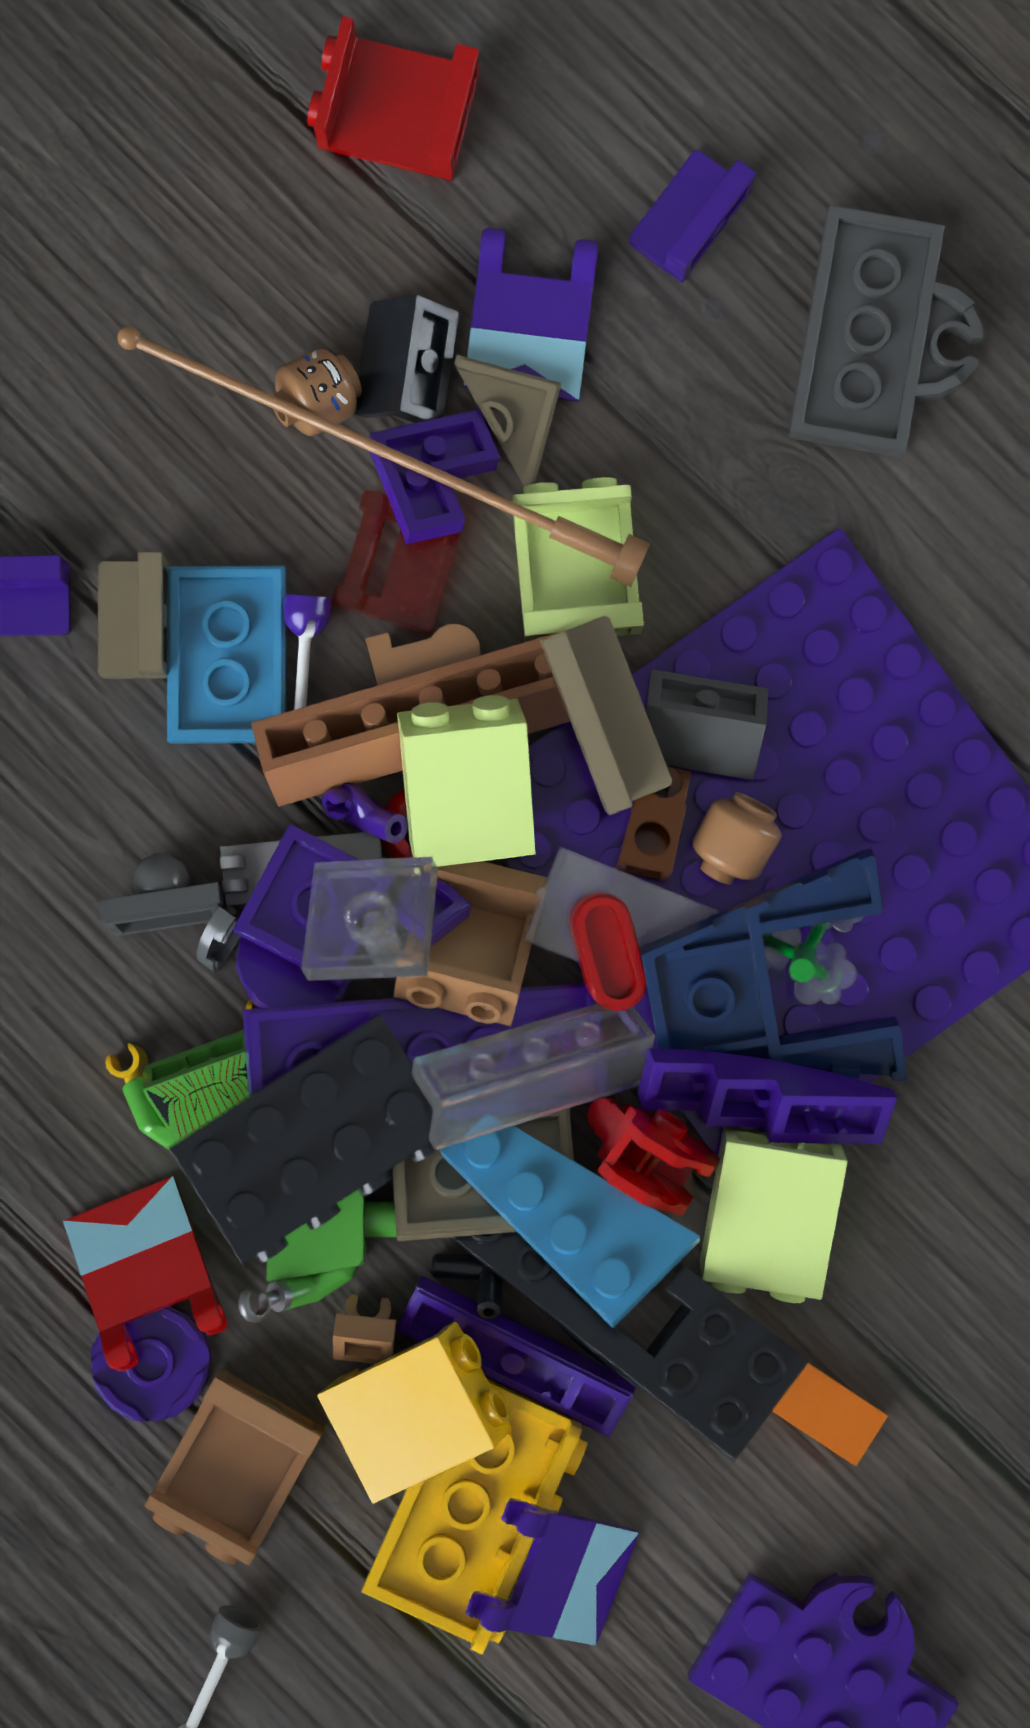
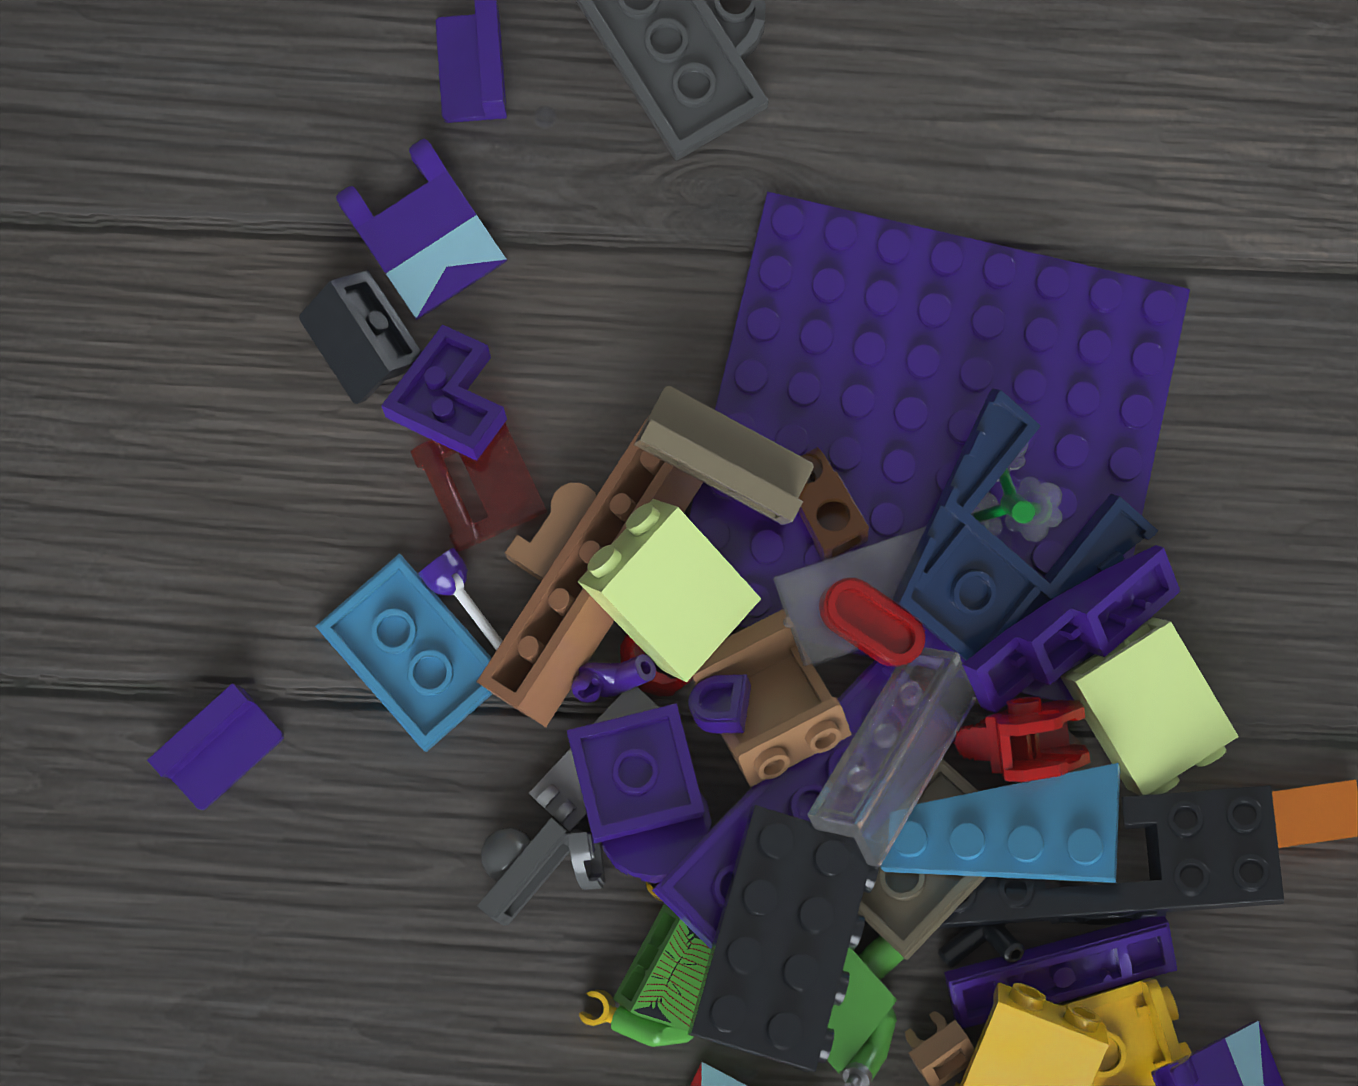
camera: 40 degrees left, 5 degrees down
dark tan panel [98,552,170,679] -> none
medium nougat piece [117,326,651,587] -> none
medium nougat head [271,348,362,436] -> none
clear tile [301,857,438,981] -> none
red panel [307,16,480,181] -> none
dark tan tile [454,355,561,487] -> none
yellowish green panel [512,477,644,642] -> none
dark grey panel [645,669,769,780] -> none
medium nougat head [692,792,781,885] -> none

